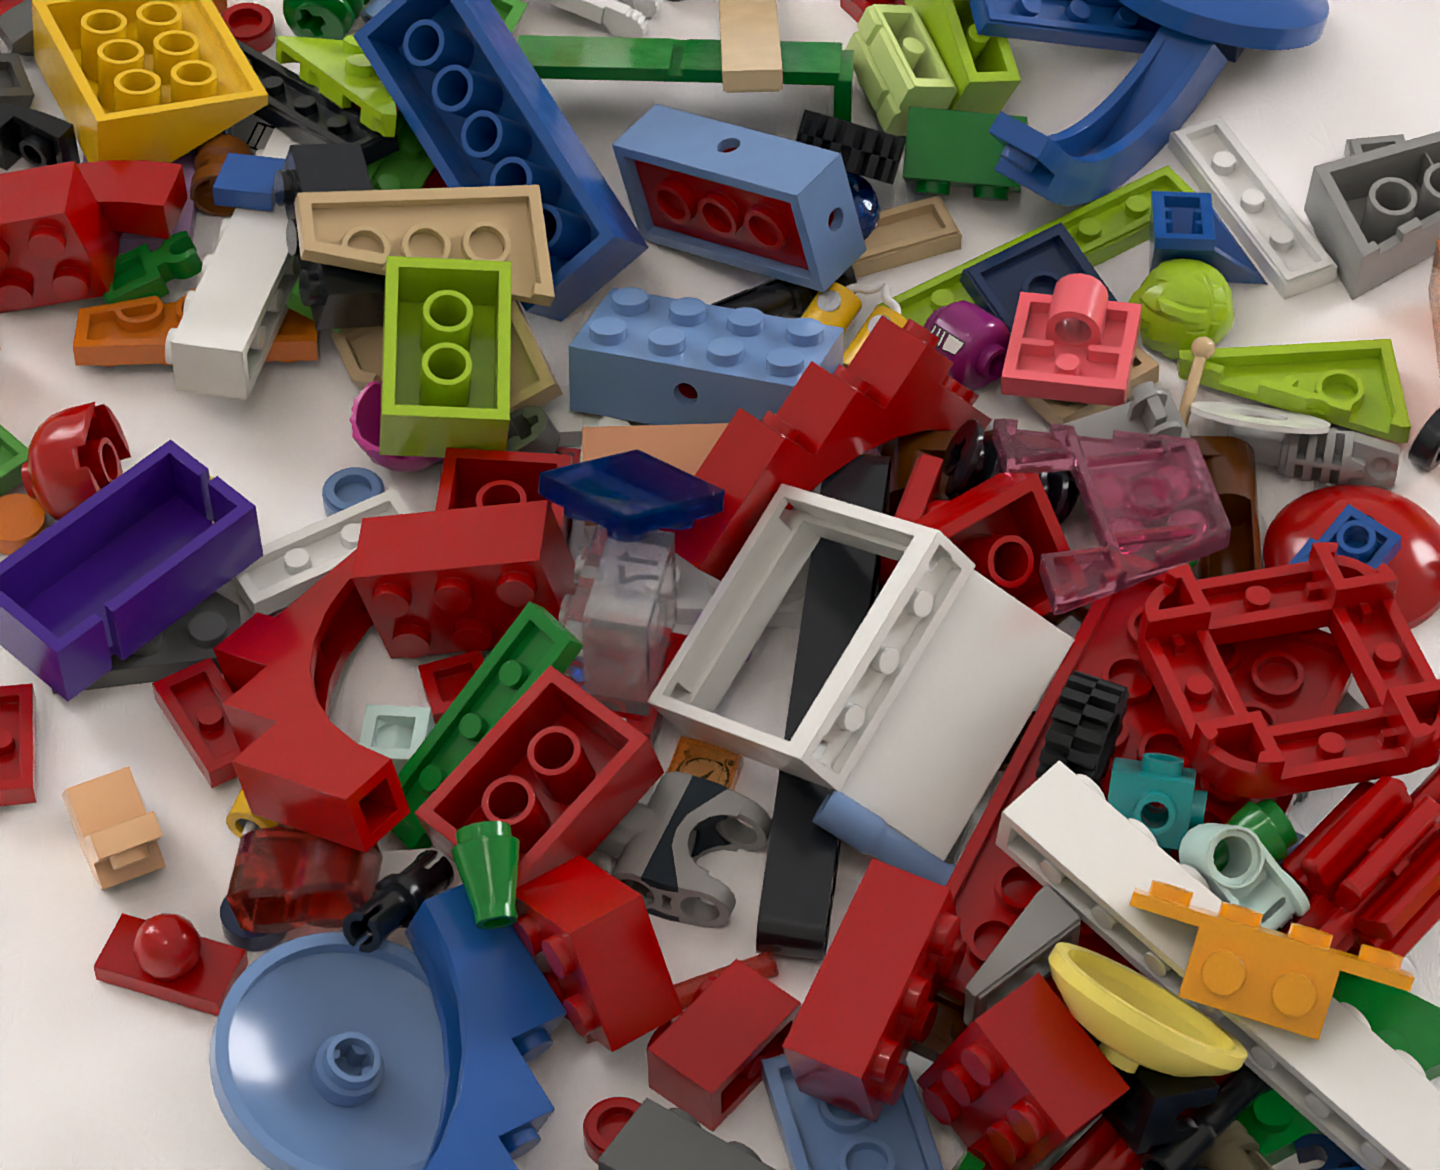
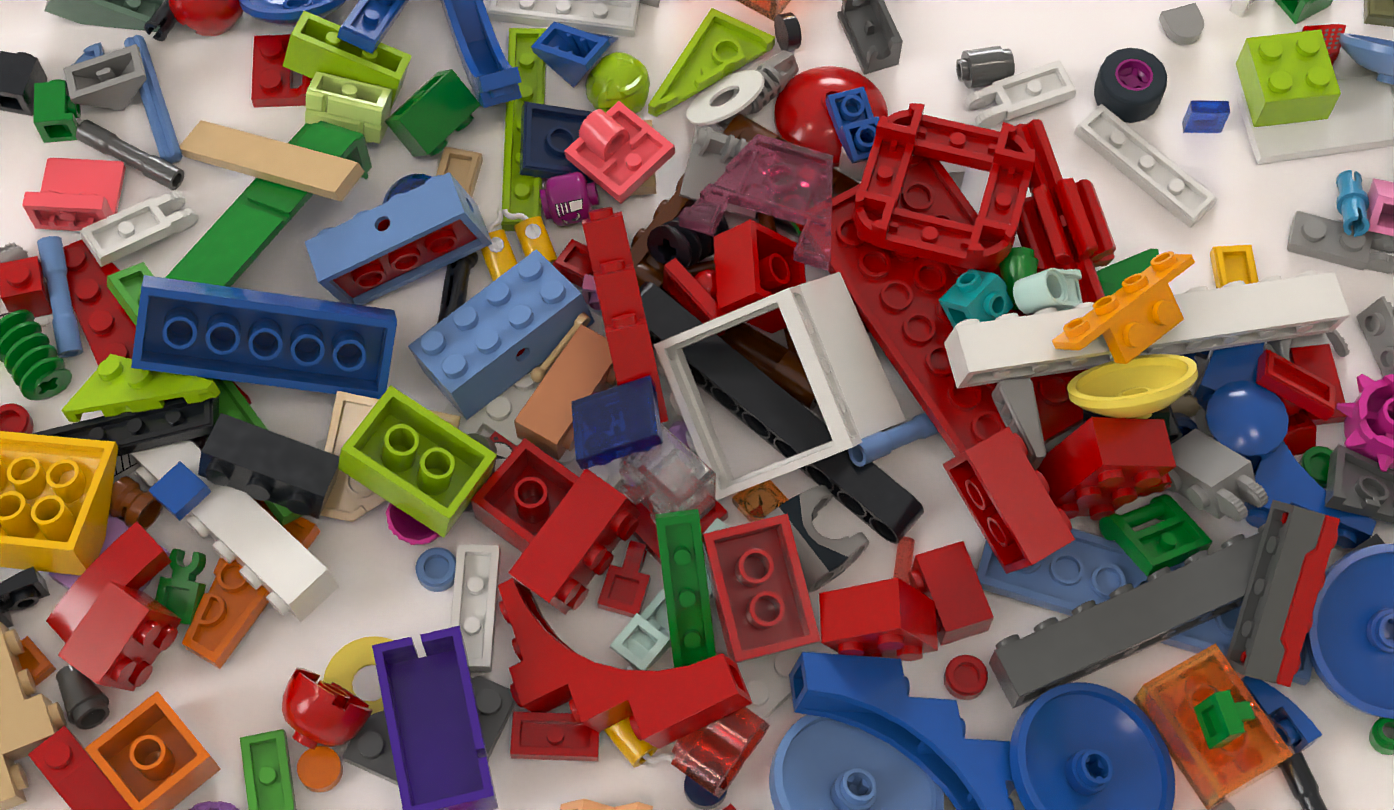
camera: 60 degrees left, 15 degrees up
tan wing [294,185,555,307] -> none
black pin [342,850,454,953] -> none
green cone [451,821,520,929] -> none
black tyre [795,109,907,185] -> none
black tyre [1036,670,1129,788] -> none
tan hinge [1179,336,1215,428] -> none

